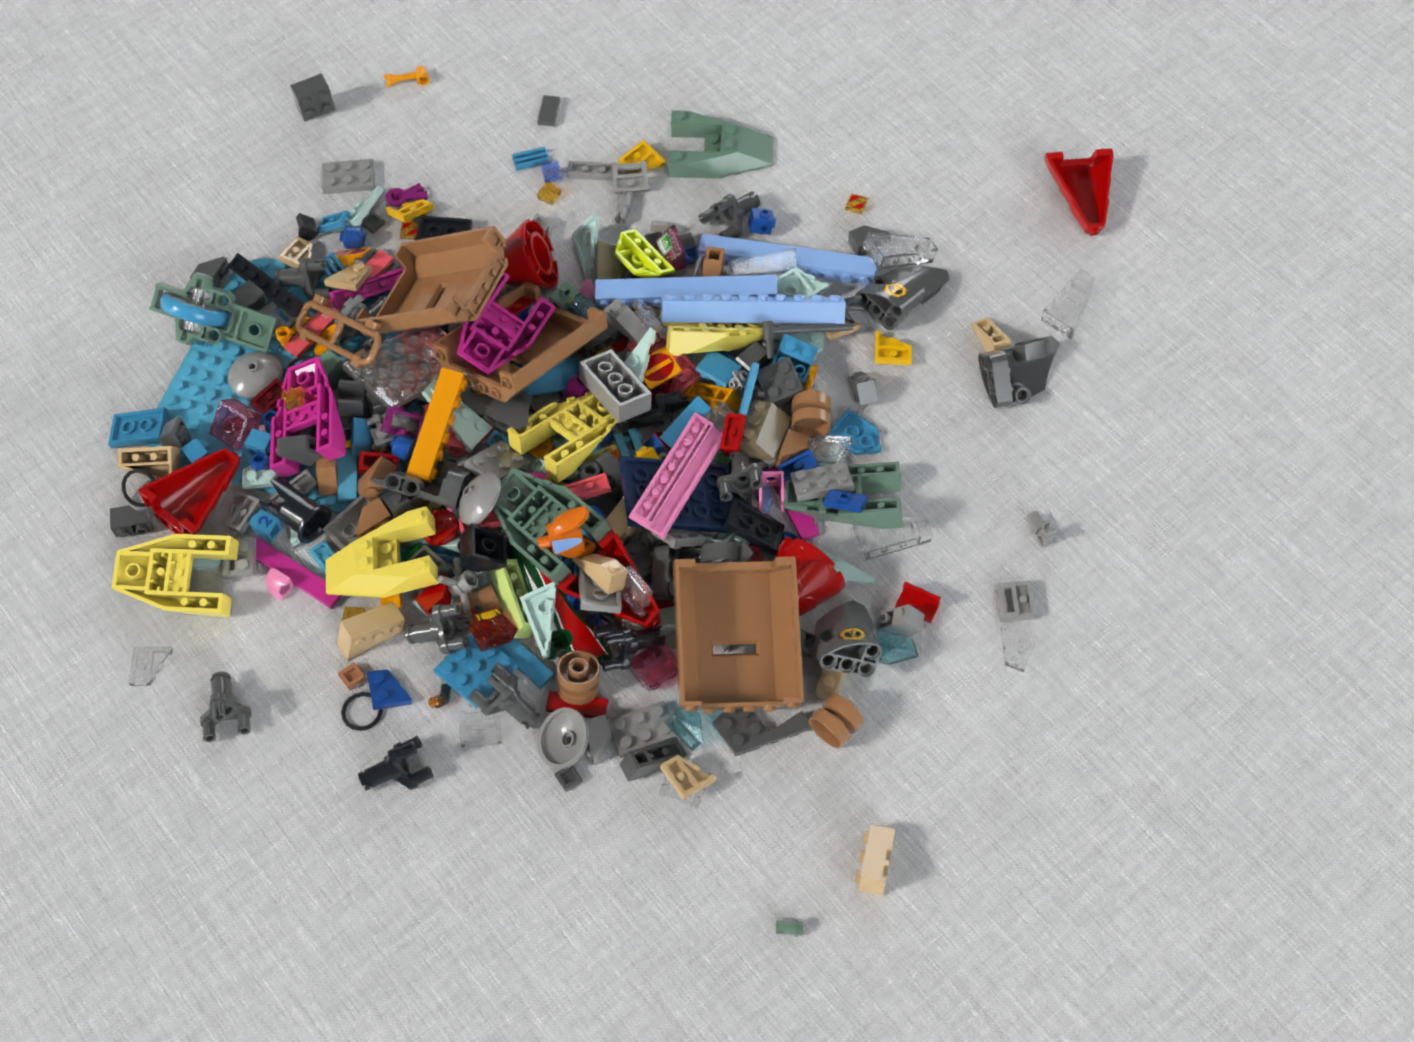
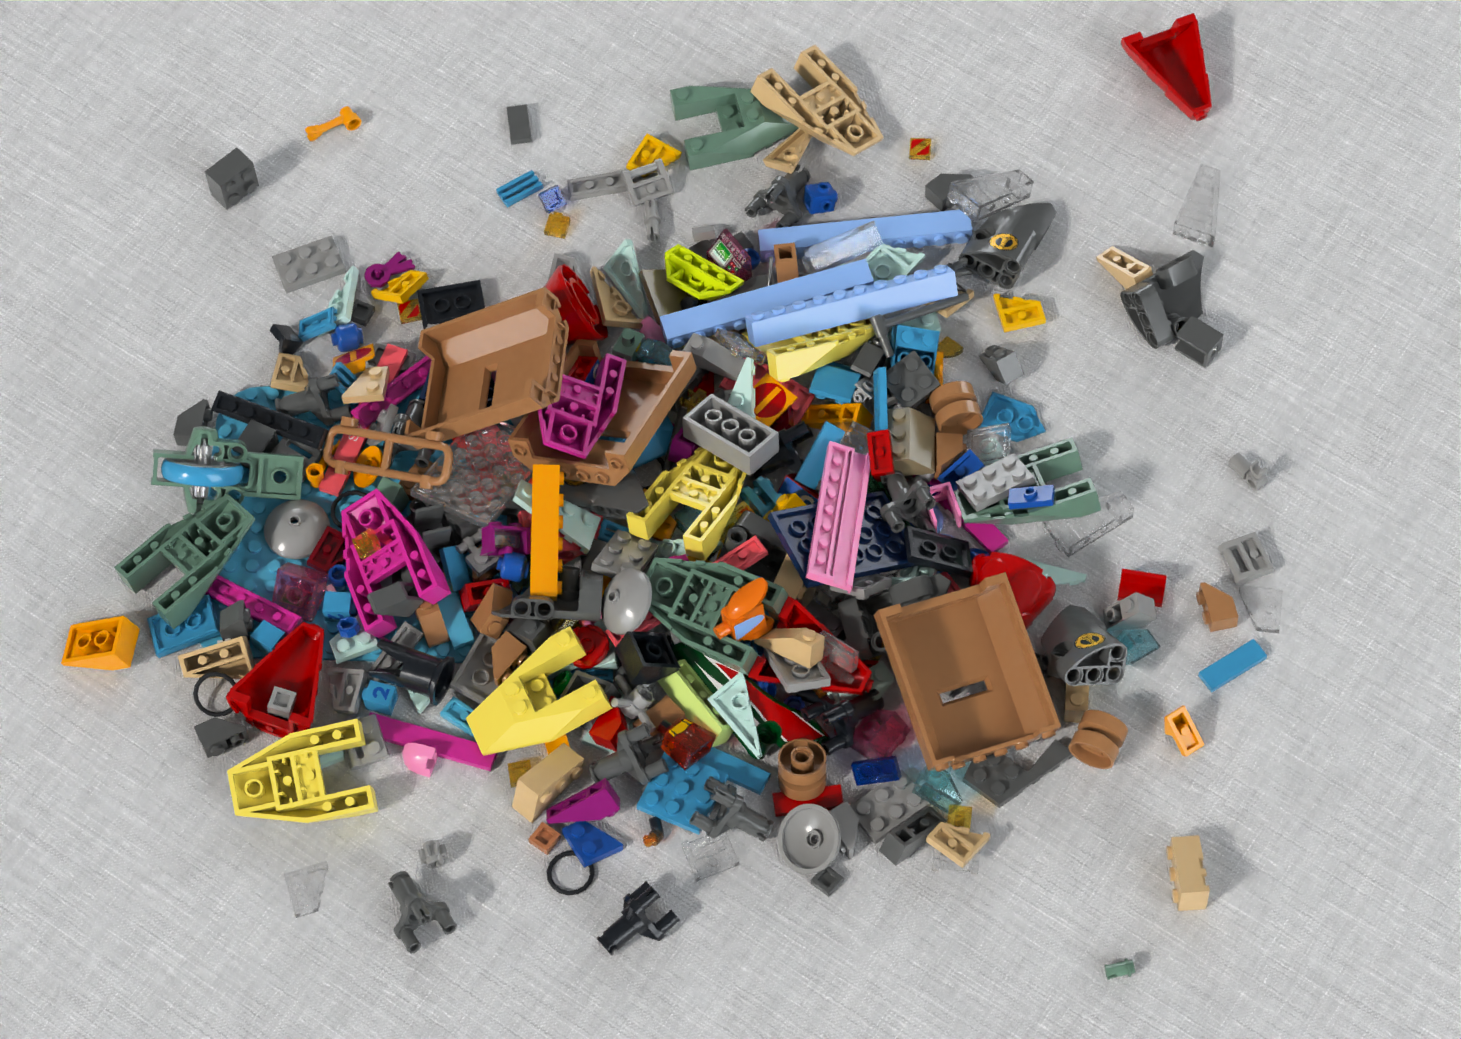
camera: 15 degrees left, 0 degrees up
none -> light orange slope [61,616,140,670]
none -> sand green wedge [114,494,255,629]
none -> dark pink tile [205,575,303,636]
none -> light grey brick [267,686,296,720]
none -> light grey gear [418,840,448,868]
none -> magenta slope [546,778,620,824]
none -> tan wing [590,266,643,329]
none -> tan wedge [750,45,884,156]
none -> tan wing [763,128,812,174]
none -> clear blue plate [851,756,902,786]
none -> clear yellow tile [937,336,964,358]
none -> clear yellow tile [947,804,972,831]
none -> light orange slope [1164,705,1204,757]
none -> dark grey piece [1175,316,1224,368]
none -> medium nougat slope [1196,582,1239,632]
none -> dark azure tile [1198,639,1267,693]

